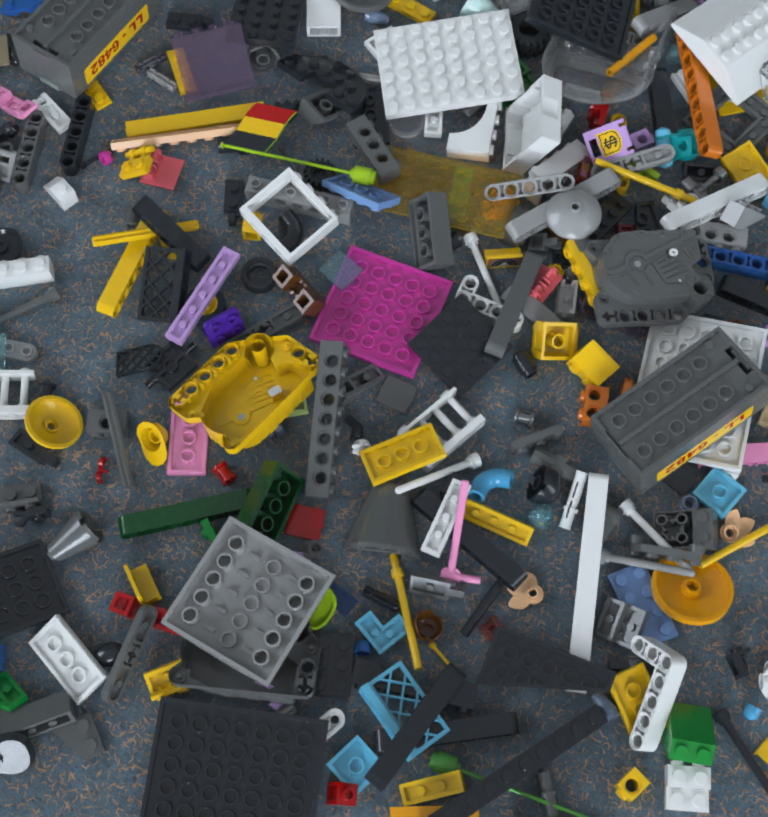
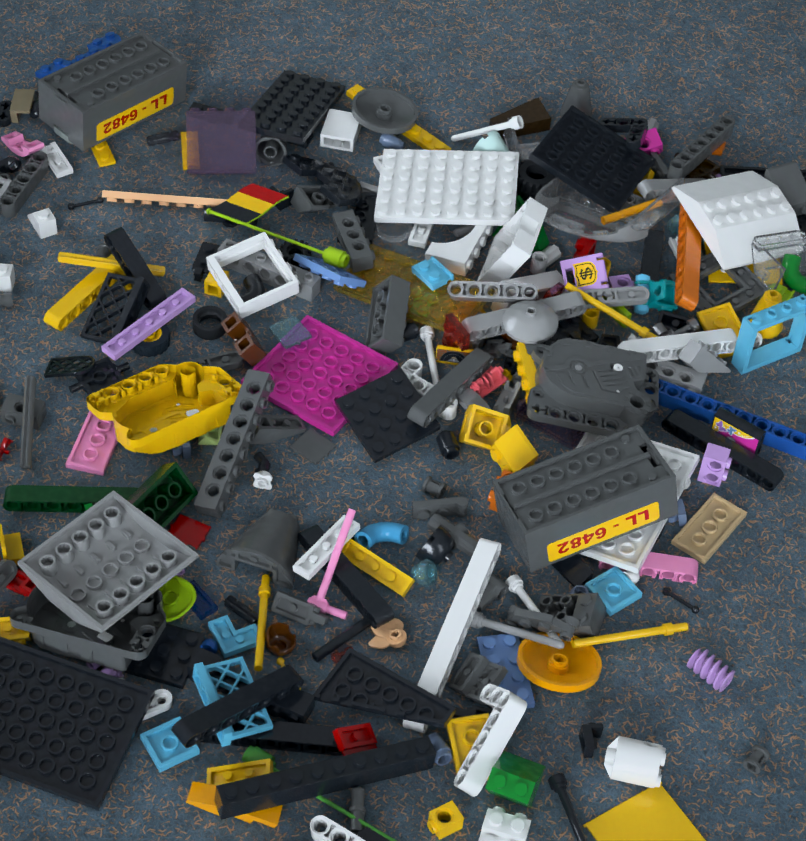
camera: 10 degrees right, 20 degrees down
black beam [59,94,95,177] -> none
dark pink hinge [98,150,114,166] -> none
yellow plate [119,145,155,180] -> none
yellow tile [125,101,264,138] -> none
yellow piece [137,421,169,466] -> none
coral hinge [139,148,185,191] -> none
light grey axle [147,68,178,92] -> none
dark purple bracket [201,306,245,348] -> none
red bush [212,461,238,487] -> none
red bracket [325,782,358,806] -> none
yellow plate [359,422,446,487] -> none
white piece [395,452,482,494] -> none
white fence [397,387,486,473] -> none
white pin [558,470,588,530] -> none
light nougat plate [719,509,755,548] -> none
dark azure hinge [743,703,762,720] -> none
none -> red plate [332,722,377,756]
none -> medium azure plate [411,256,454,291]
none -> clear red plate [442,313,470,351]

